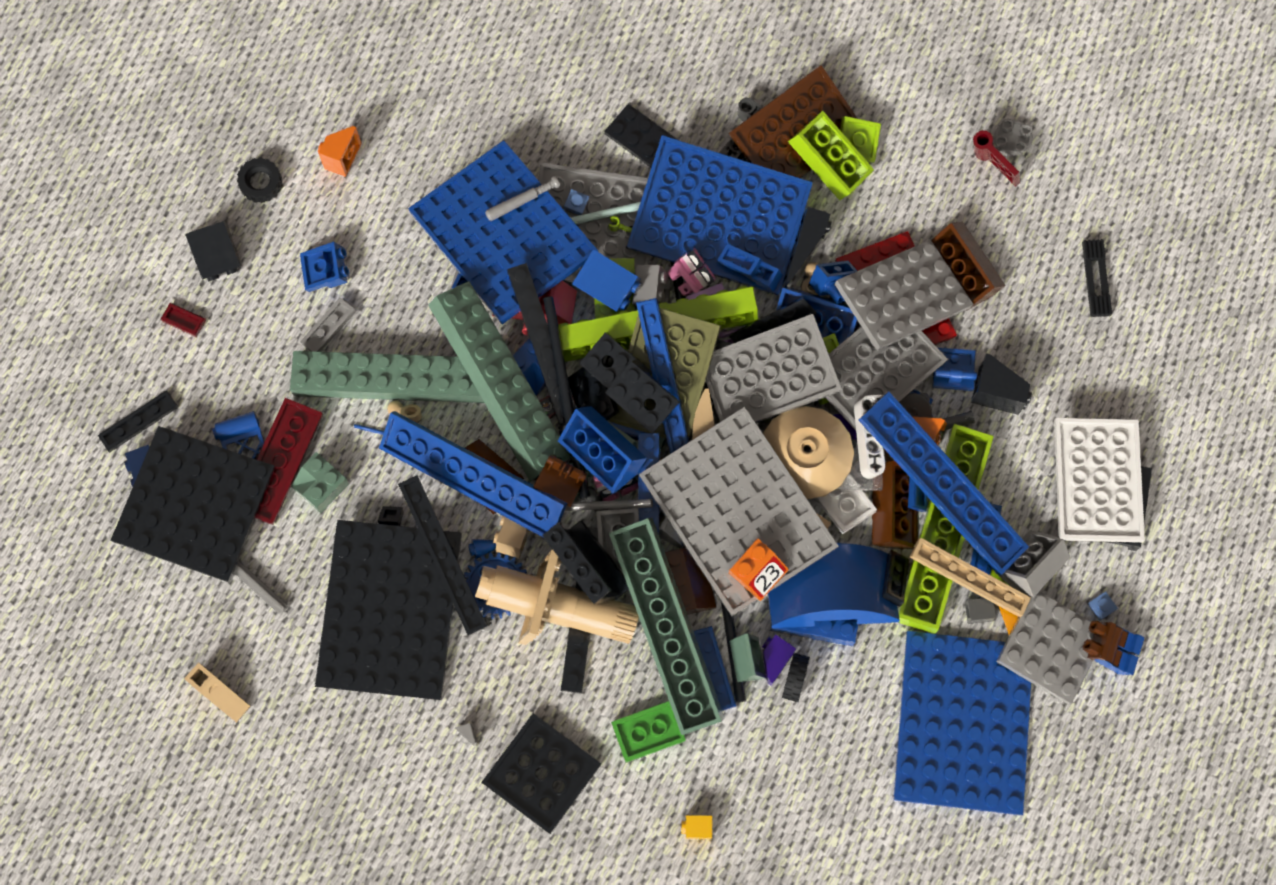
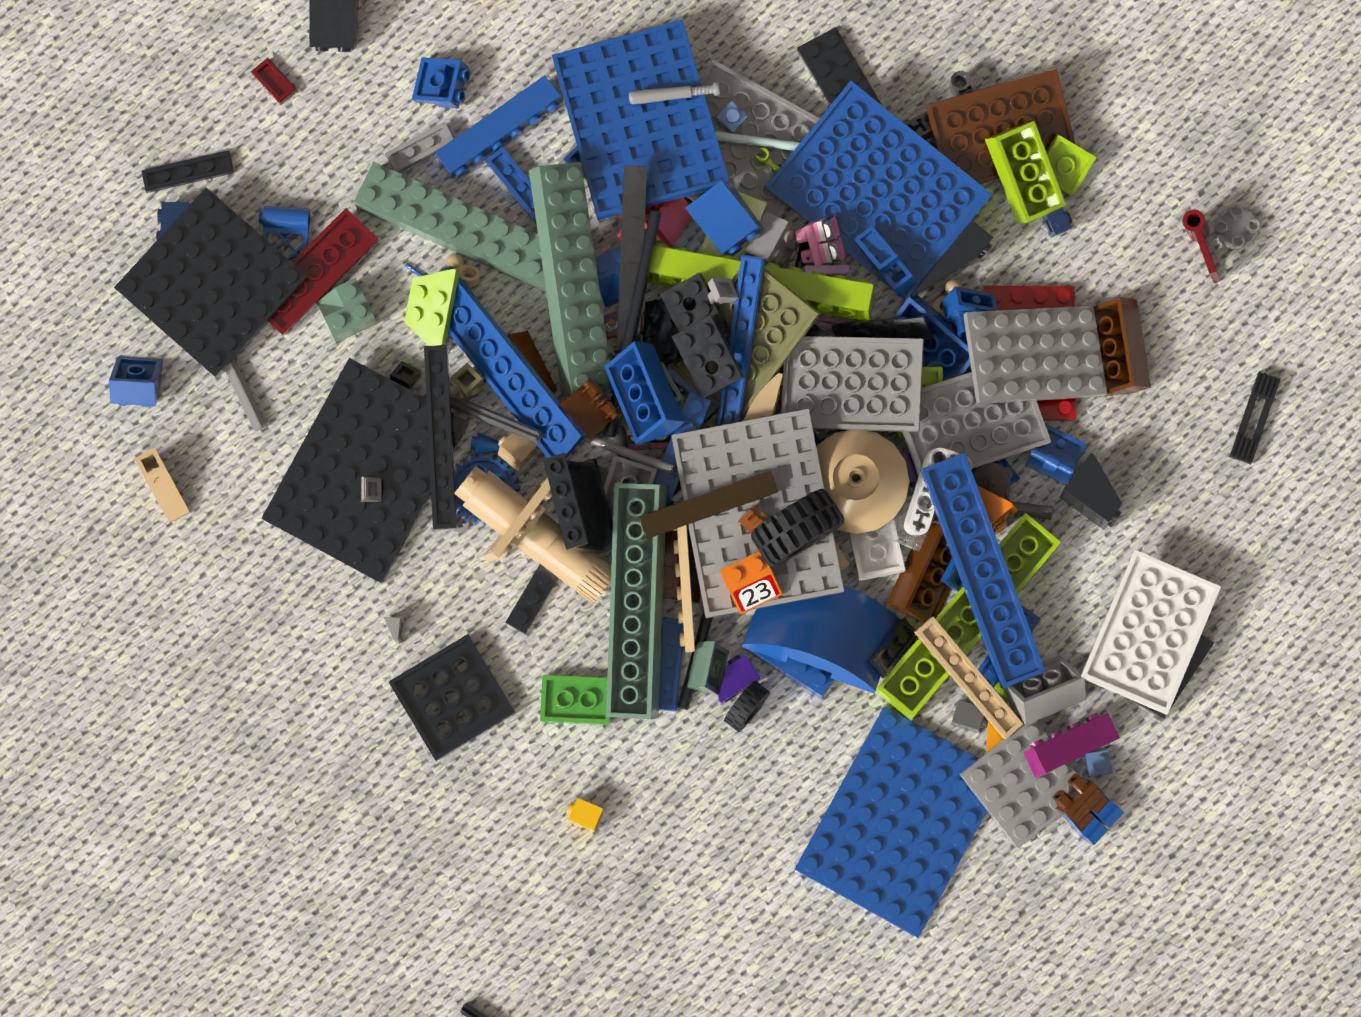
camera: 25 degrees right, 5 degrees up
none -> blue slope [109,356,163,407]
none -> light grey slope [361,477,381,502]
none -> wing [404,268,460,346]
none -> blue brick [435,75,562,179]
none -> olive brick [450,363,484,400]
none -> dark grey axle [450,394,543,443]
none -> blue plate [485,147,537,225]
none -> dark brown tile [639,470,778,539]
none -> tan plate [673,525,695,652]
none -> light grey tile [708,278,739,304]
none -> dark orange tile [738,504,768,534]
none -> black tyre [751,488,844,567]
none -> magenta brick [1023,712,1120,778]
none -> dark blue brick [1042,207,1073,238]

